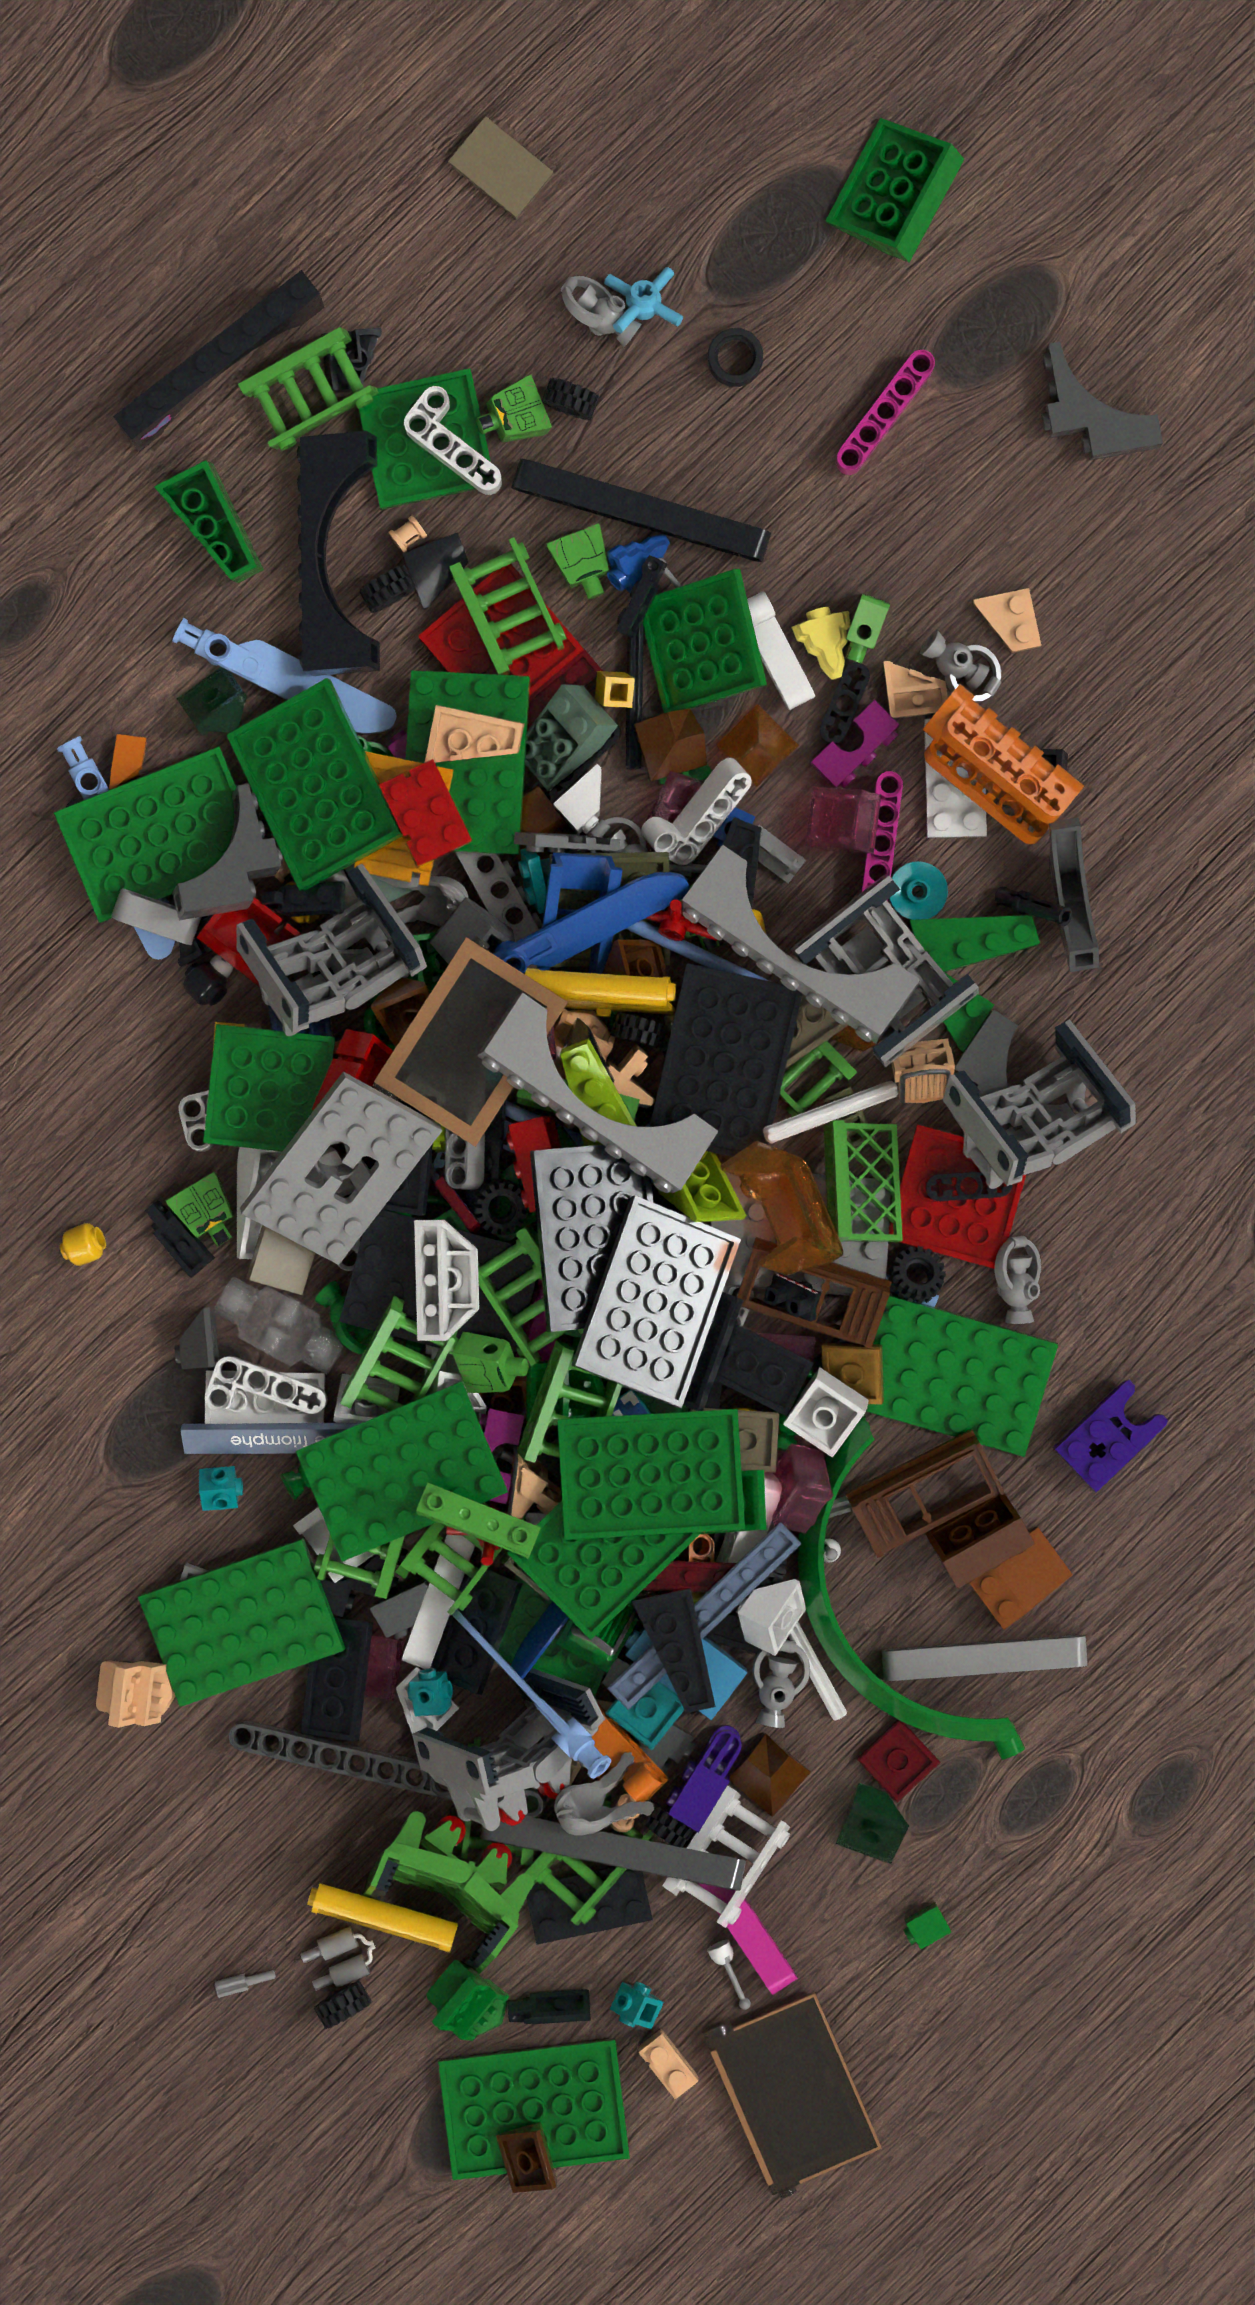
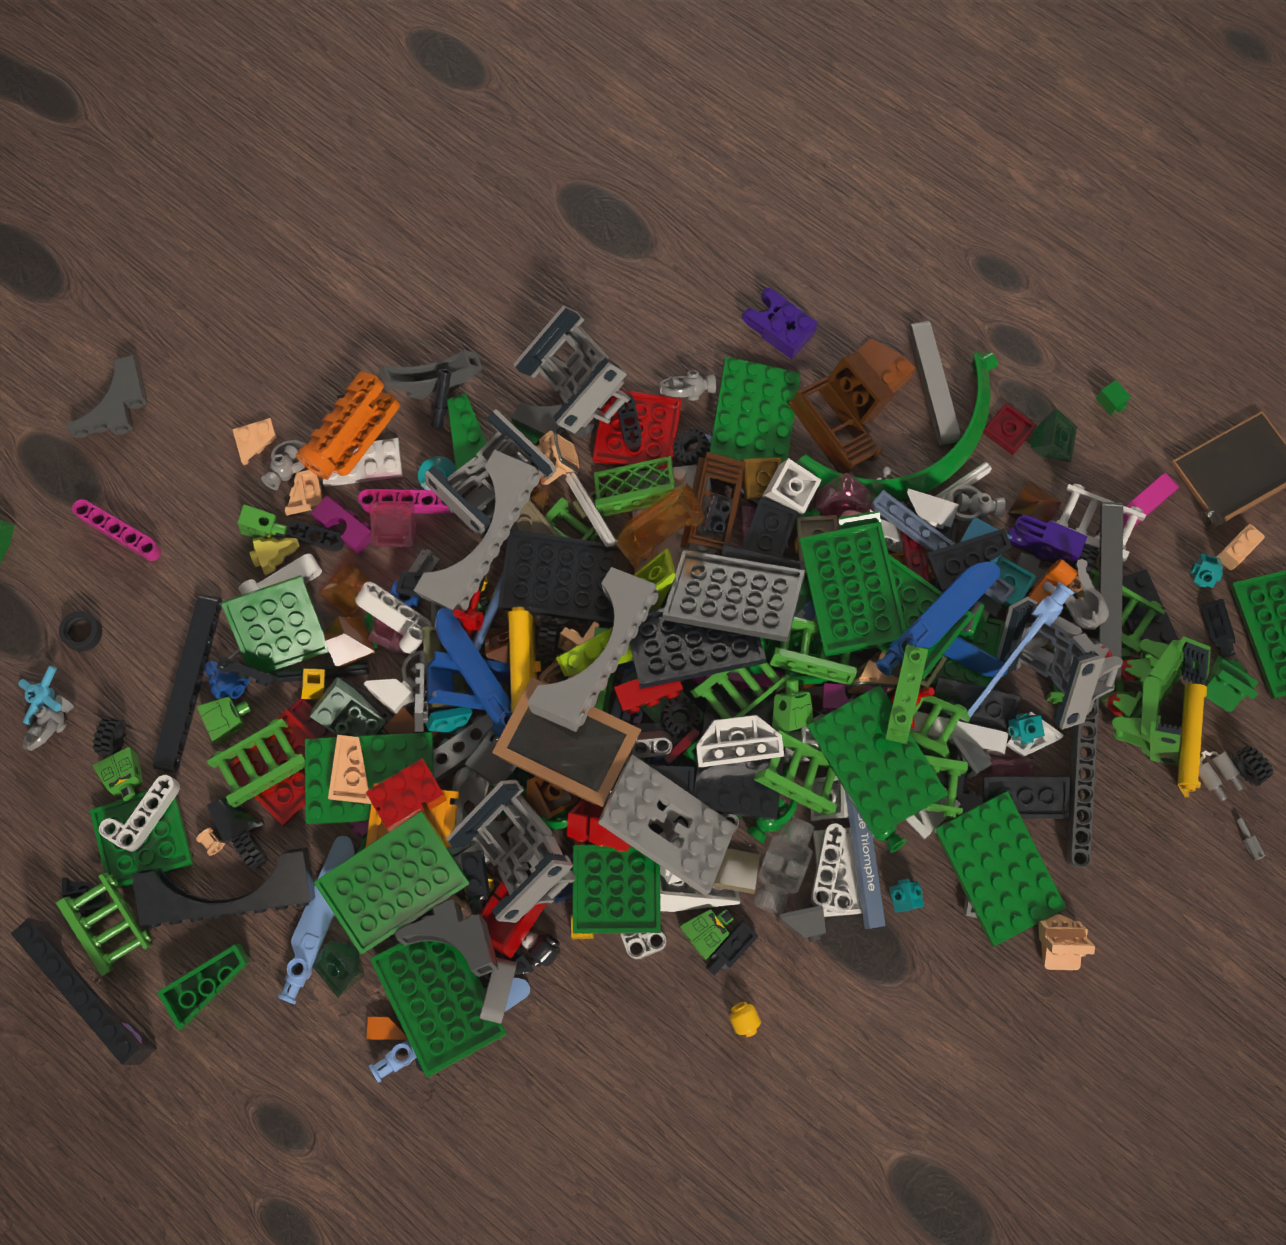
camera: 100 degrees left, 15 degrees down
hinge [707,1940,751,2010] -> none
none -> blue piece [876,562,1000,676]

